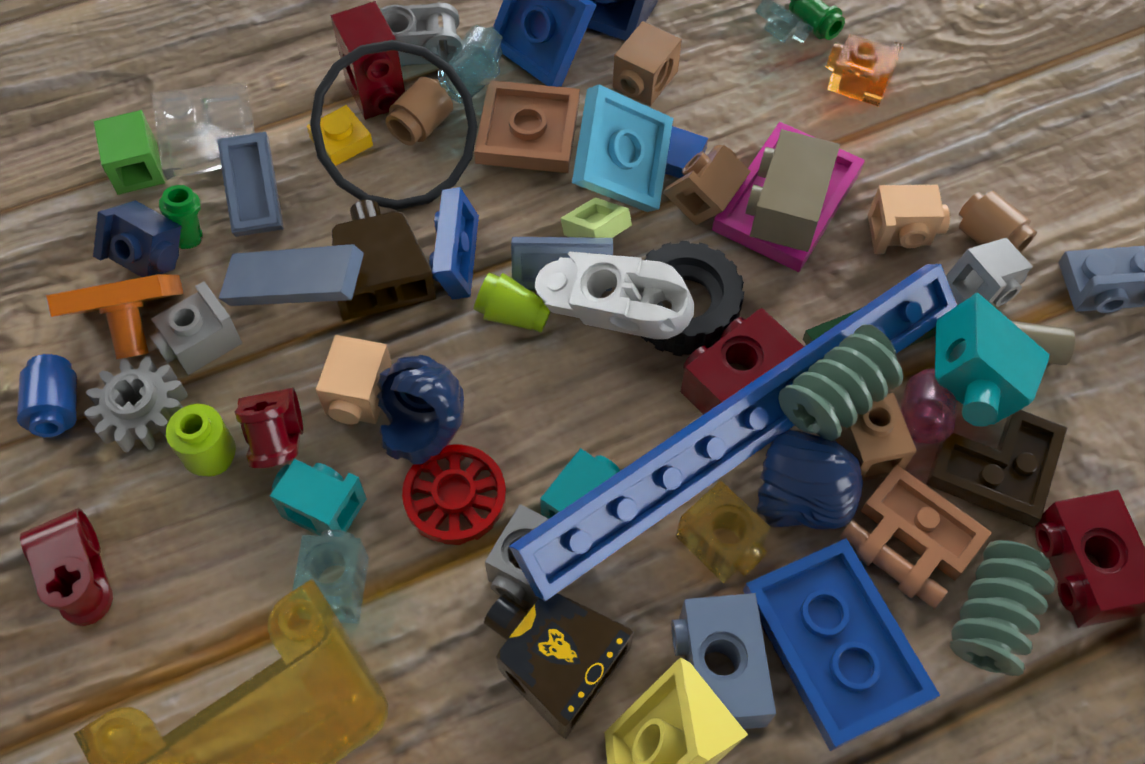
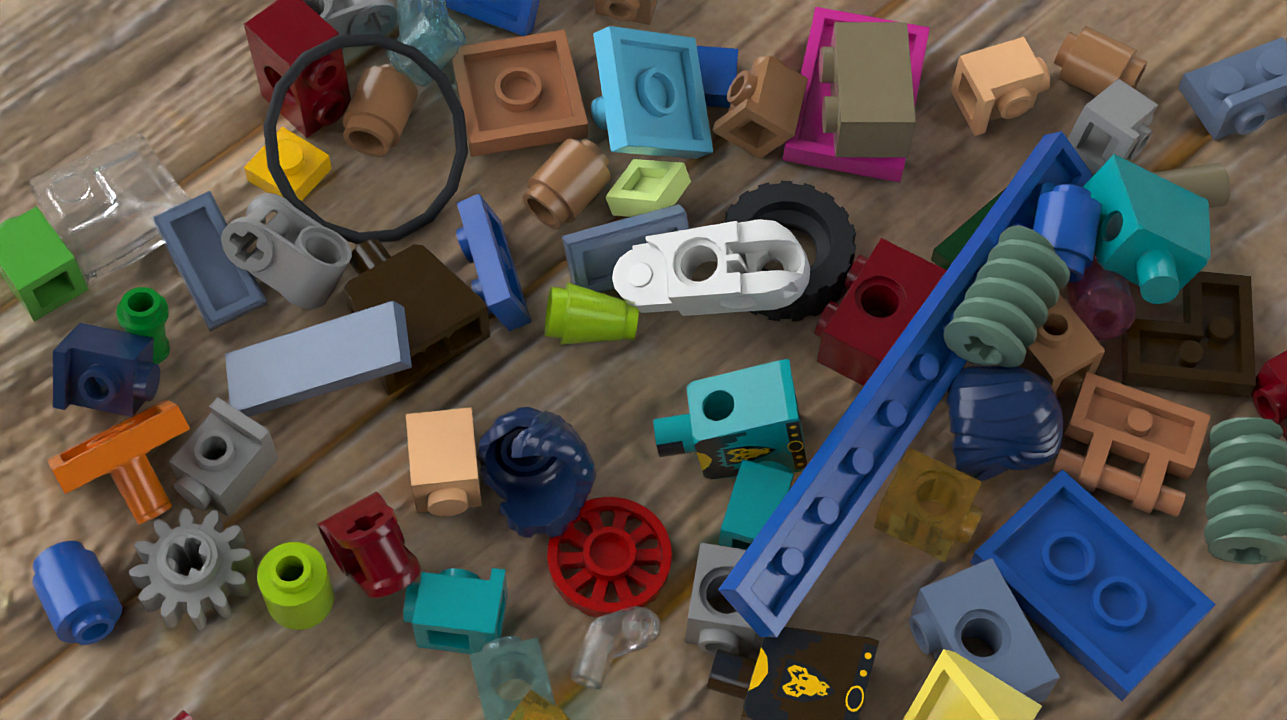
camera: 20 degrees left, 0 degrees up
none -> light grey piece [221,193,352,309]
none -> medium nougat brick [523,139,611,229]
none -> clear arm [570,606,661,690]
none -> teal torso [653,359,808,479]
none -> blue brick [1033,184,1102,283]

